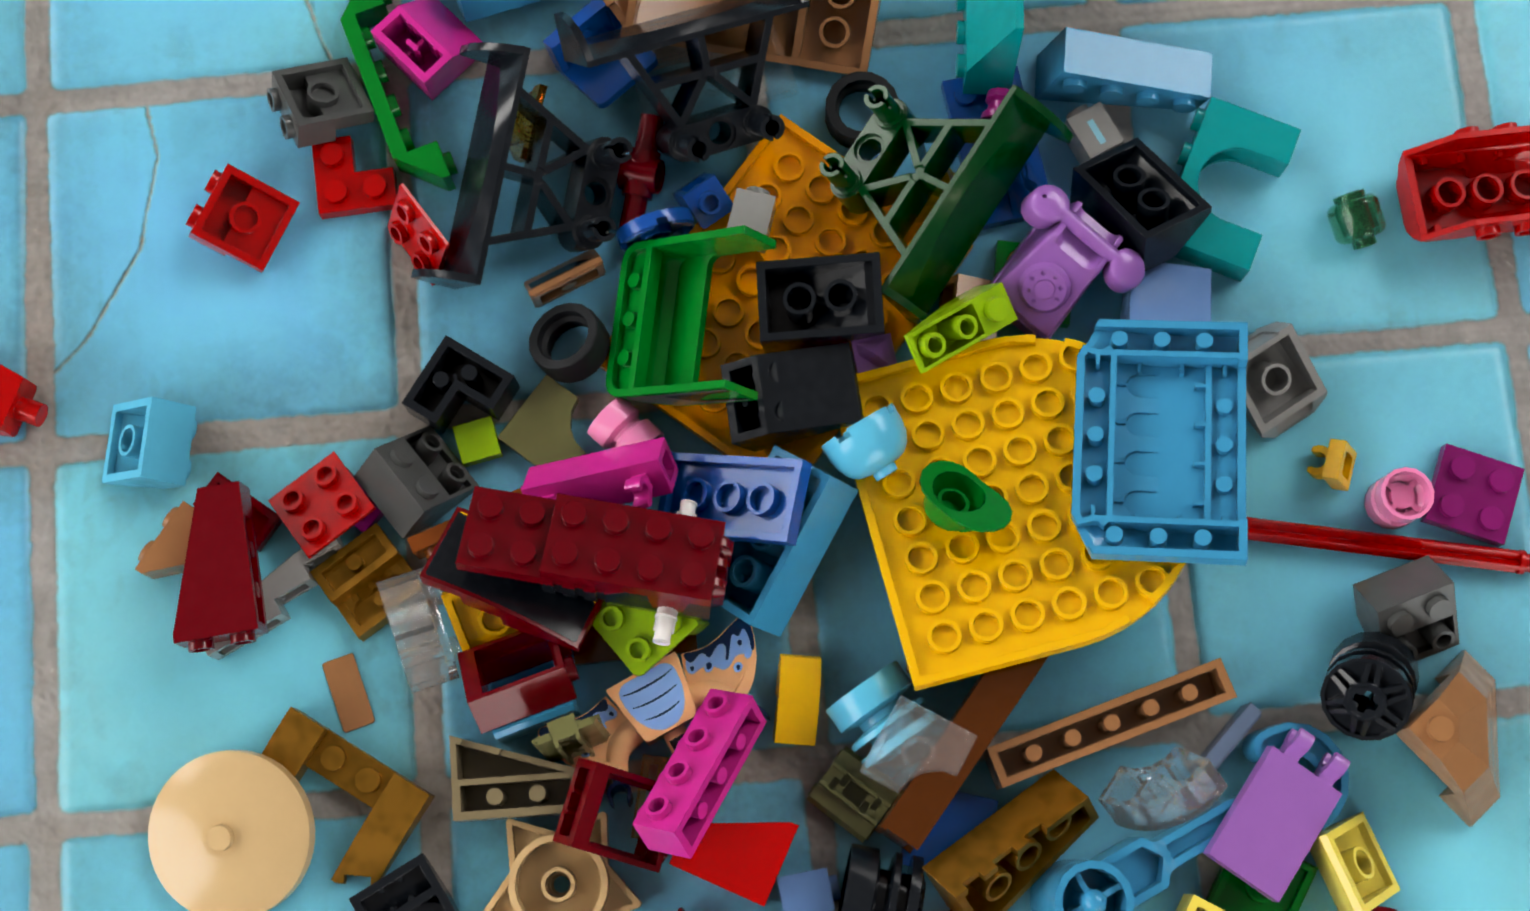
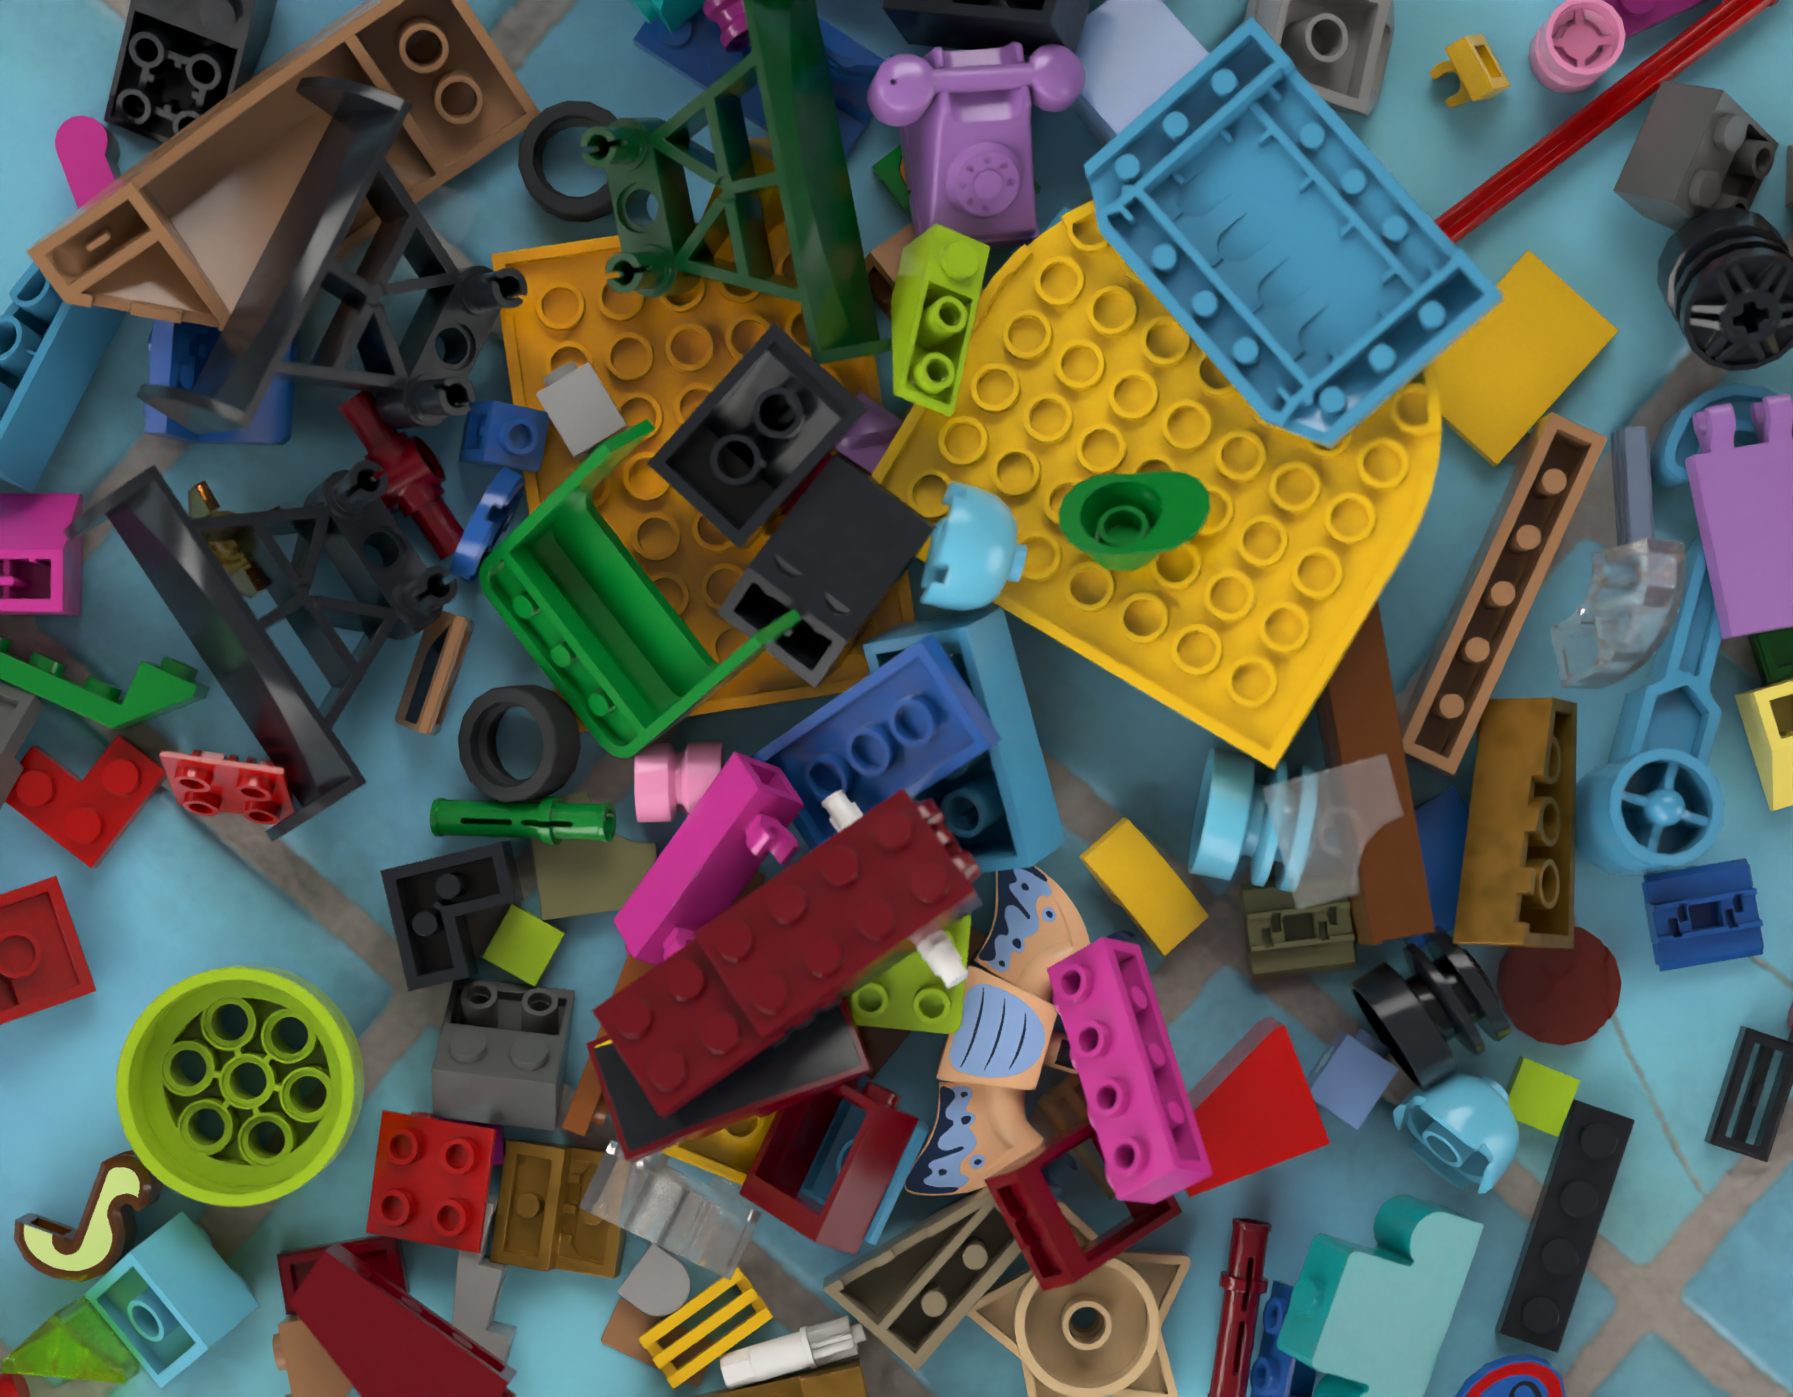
camera: 45 degrees left, 10 degrees up
olive piece [531,713,610,765] -> none
none -> clear neon green slope [1,1295,140,1384]
none -> reddish brown animal [14,1150,163,1282]
none -> lime wheel [116,964,364,1207]
none -> green pin [430,796,616,845]
none -> light grey tile [617,1240,691,1316]
none -> yellow tile [638,1265,773,1389]
none -> white piece [719,1315,867,1390]
none -> yellow tile [1434,250,1619,467]

